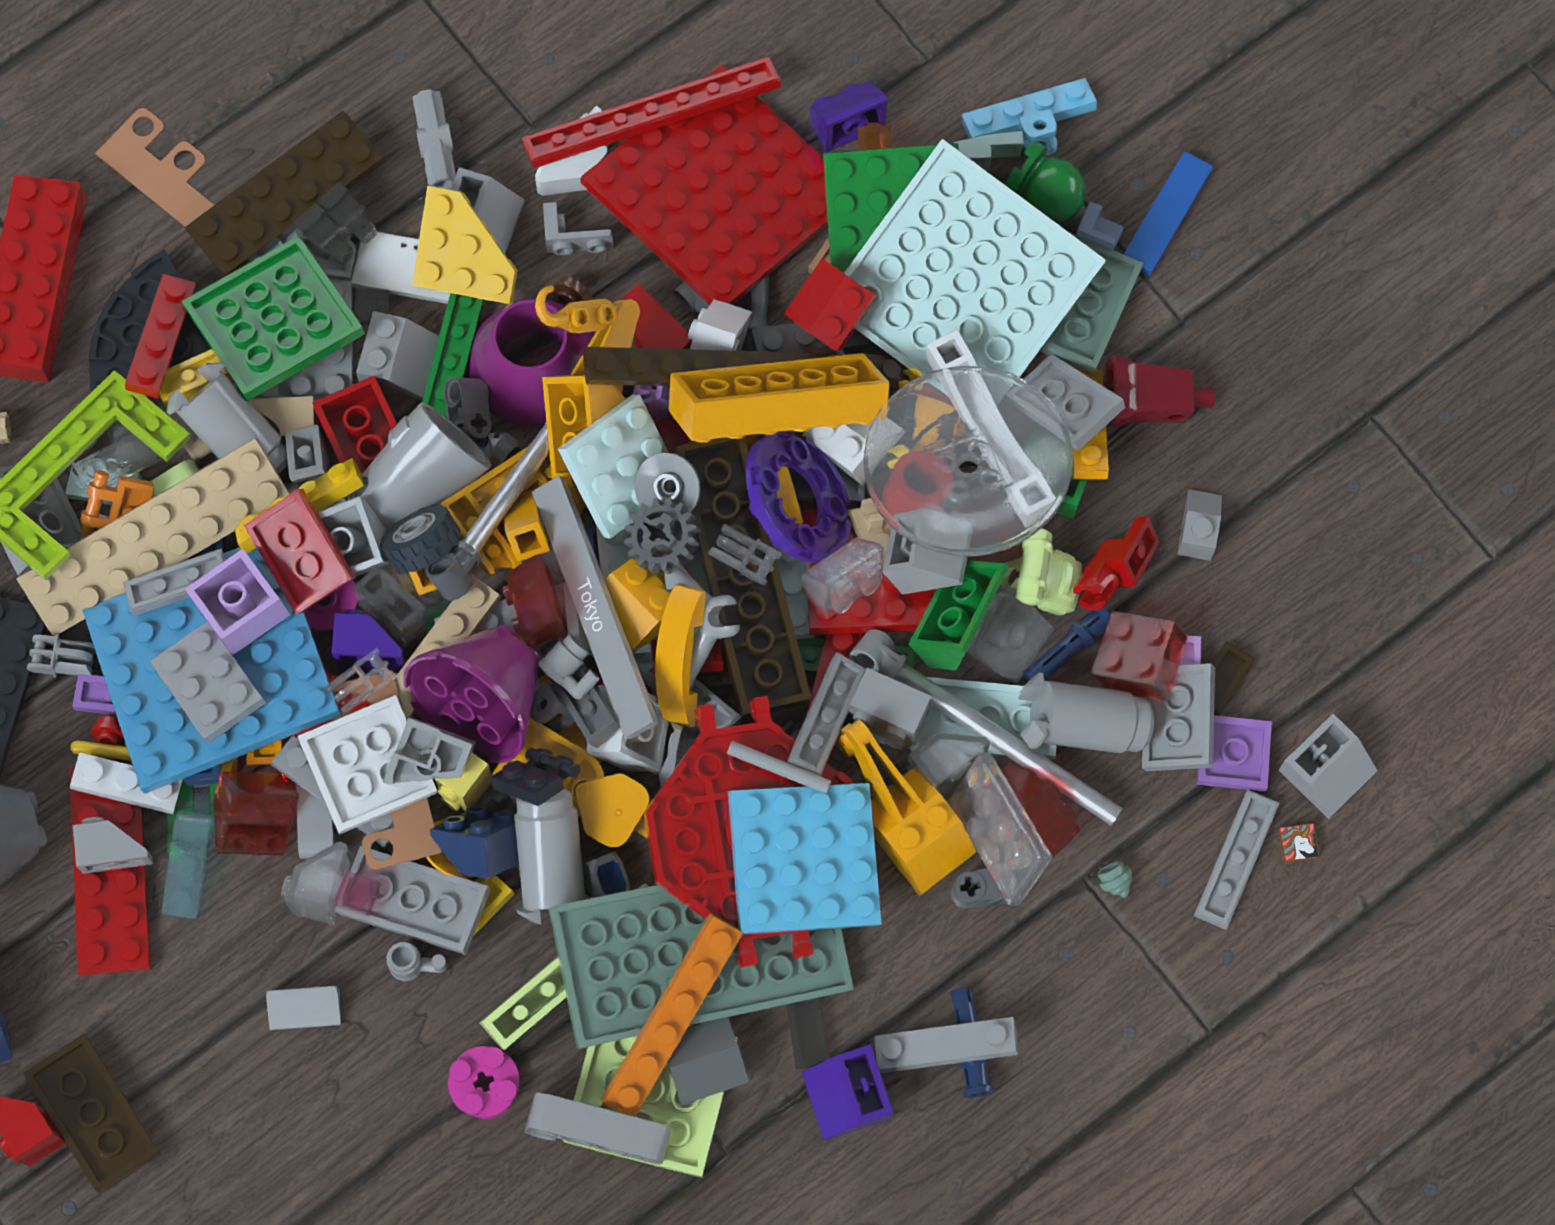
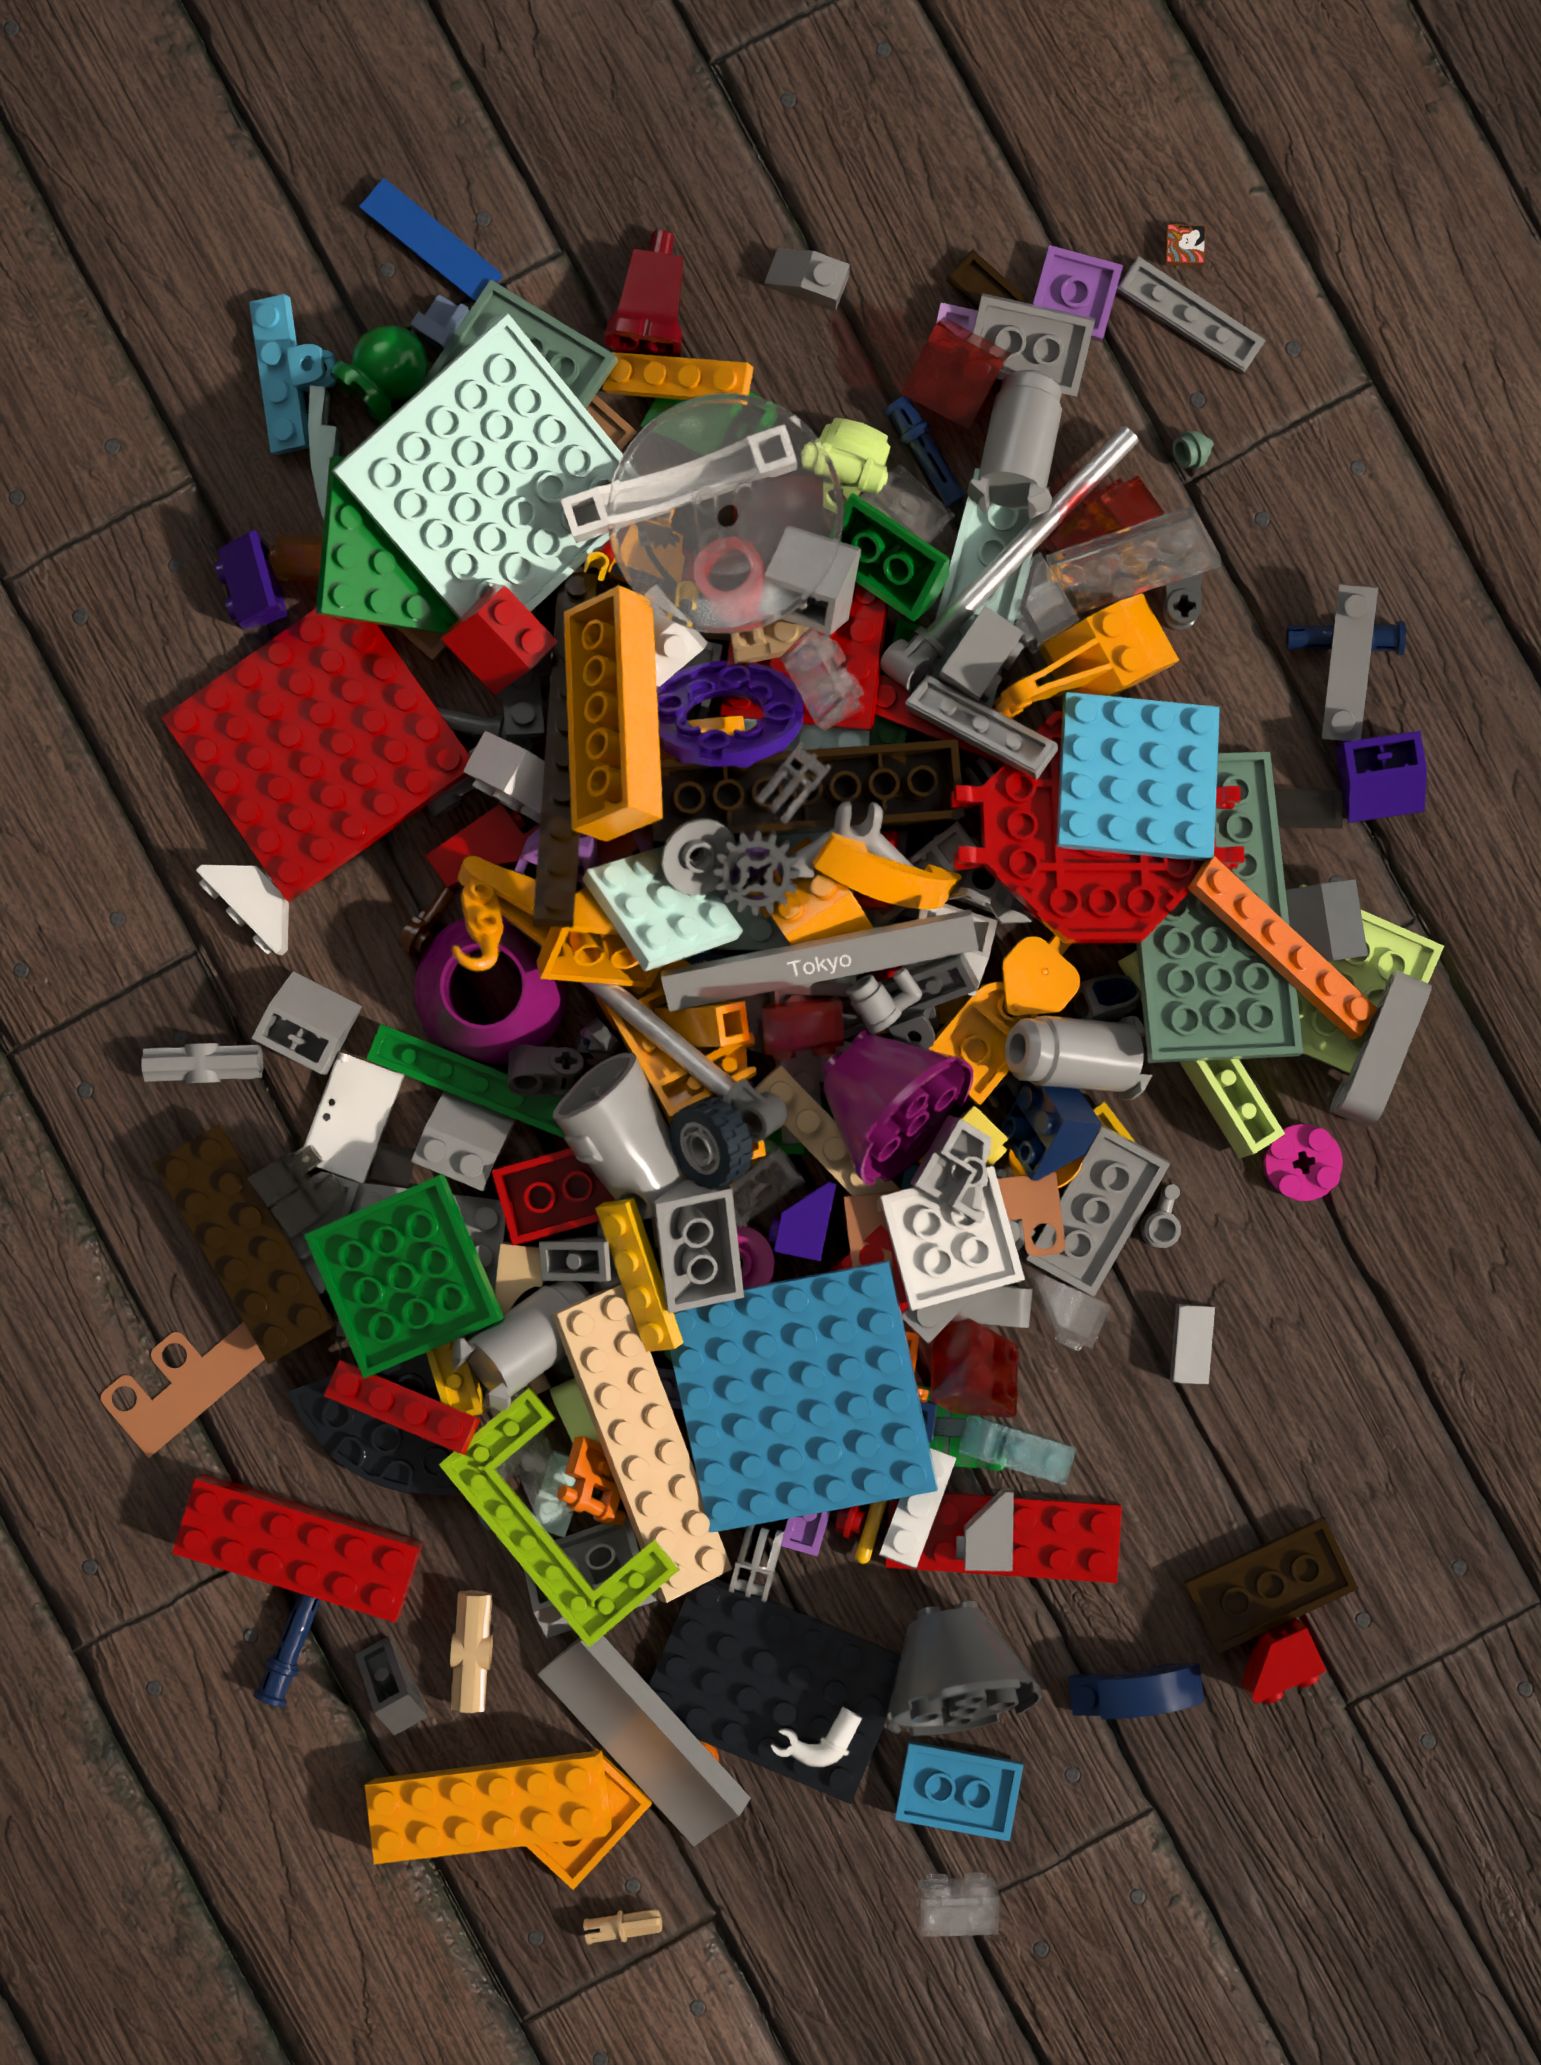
camera: 75 degrees left, 15 degrees up
light grey tile [123,549,226,617] -> none
light grey plate [150,621,265,744] -> none
lavender brick [185,549,290,655] -> none
tile [244,489,356,614] -> none
clear arm [324,648,398,715] -> none
clear pink plate [333,871,382,917] -> none
yellow plate [412,185,517,304] -> none
black plate [490,748,581,806] -> none
red tile [522,57,781,169] -> none
light grey bracket [543,202,613,255] -> none
light grey bar [727,741,831,794] -> none
light grey plate [1004,354,1125,451] -> none
red plate [1073,516,1160,611] -> none
light grey slope [1279,714,1377,819] -> none

